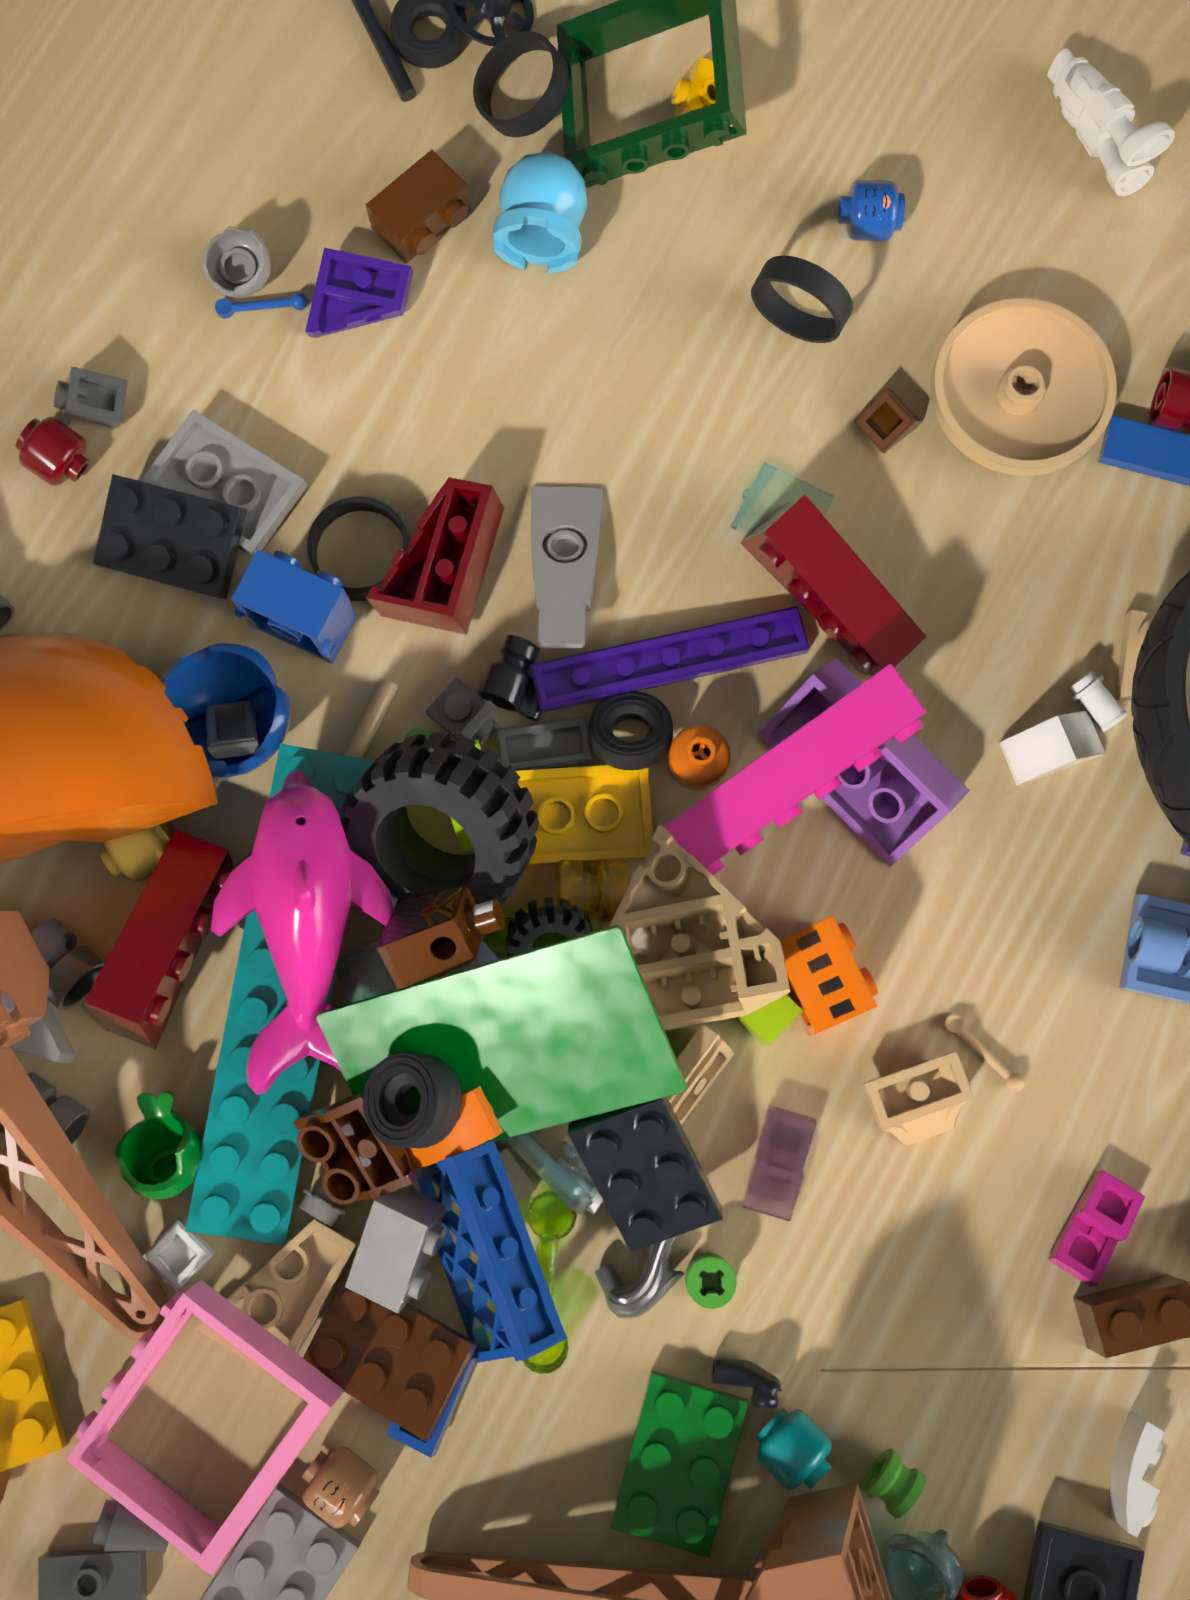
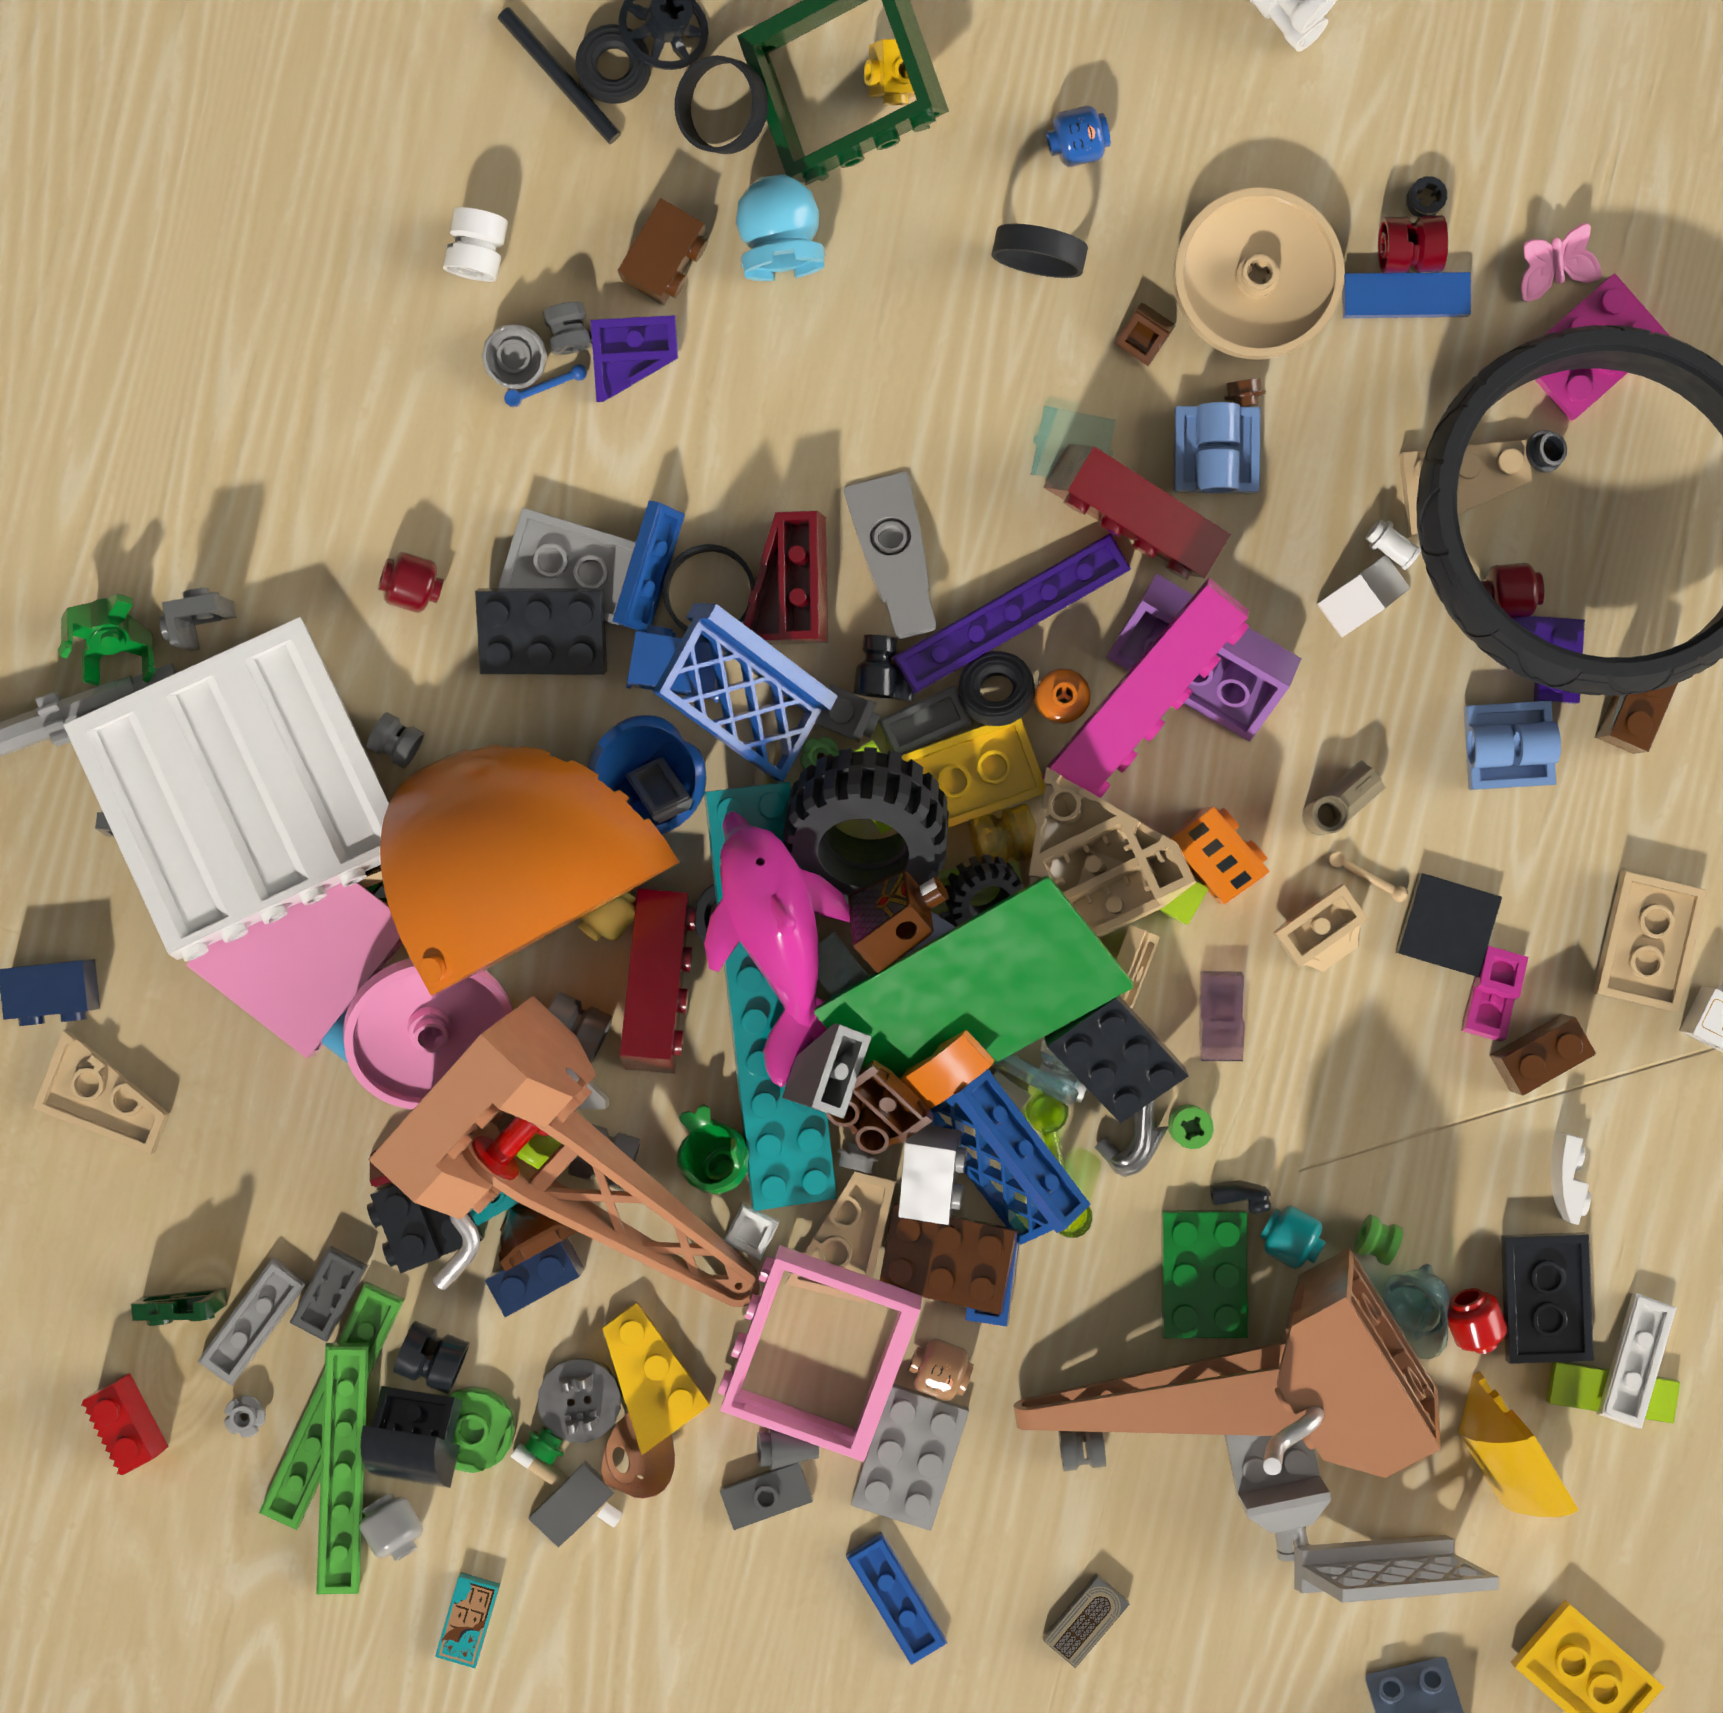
camera: 15 degrees left, 10 degrees up
dark grey bracket [54,366,127,428] -> none
black tyre [363,1052,462,1148] -> none
none -> white wheel [443,207,508,282]
none -> dark grey wheel [542,302,592,355]
none -> blue tile [612,500,685,632]
none -> fence [653,603,837,782]
none -> dark grey slope [782,1023,871,1119]
none -> medium blue plate [1173,402,1260,494]
none -> reddish brown plate [1224,378,1266,407]
none -> dark tan piece [1302,761,1386,836]
none -> black tile [1395,873,1502,977]

